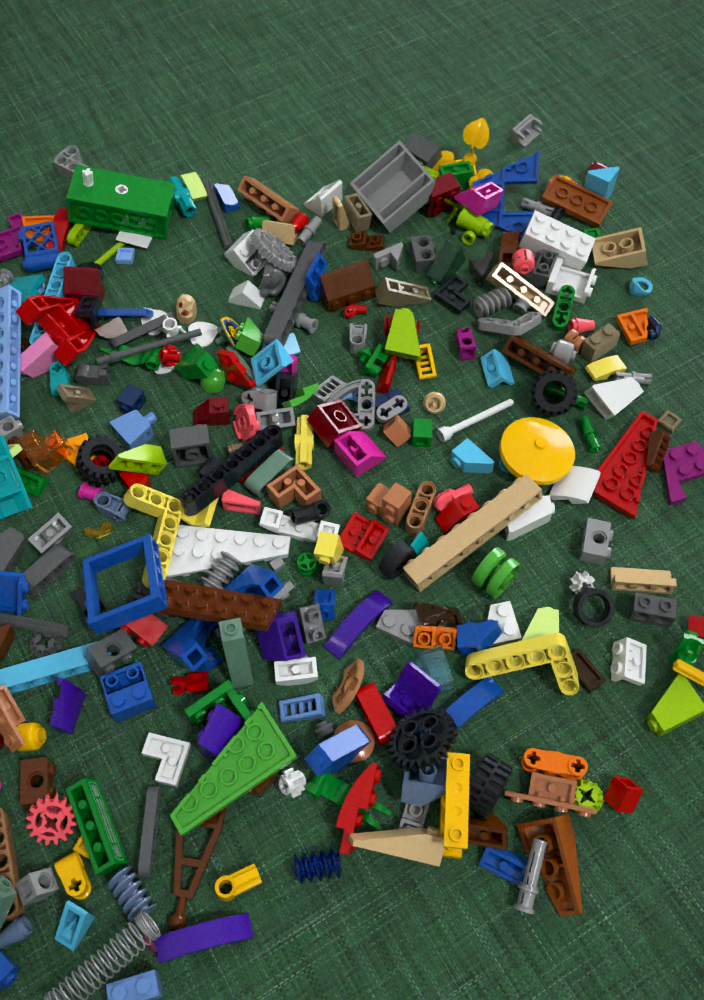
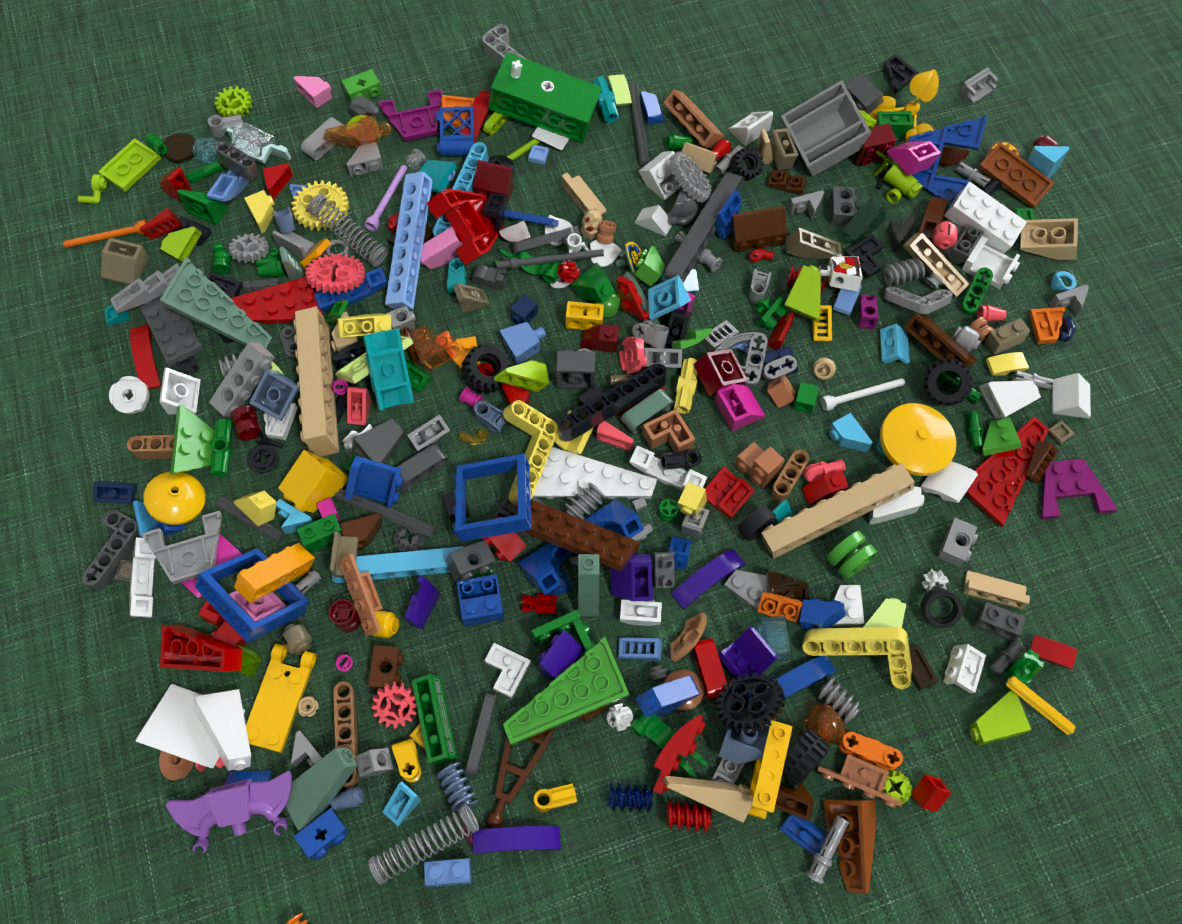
camera: 10 degrees right, 5 degrees up
none -> tan panel [562,173,606,220]
none -> yellow brick [566,301,604,330]
none -> nougat wheel [596,220,617,244]
none -> red piece [666,800,712,833]
none -> black tyre [730,147,764,181]
none -> clear orange piece [806,703,845,744]
none -> light grey piece [818,676,864,724]
none -> torso [819,256,862,292]
none -> medium blue slope [833,285,862,316]
none -> black wing [883,54,919,93]
none -> reddish brown brick [939,147,970,165]
none -> bright green wing [982,417,1021,456]
none -> dark grey axle [990,640,1024,675]
none -> light grey slope [1049,284,1089,316]
none -> white slope [1052,373,1091,419]

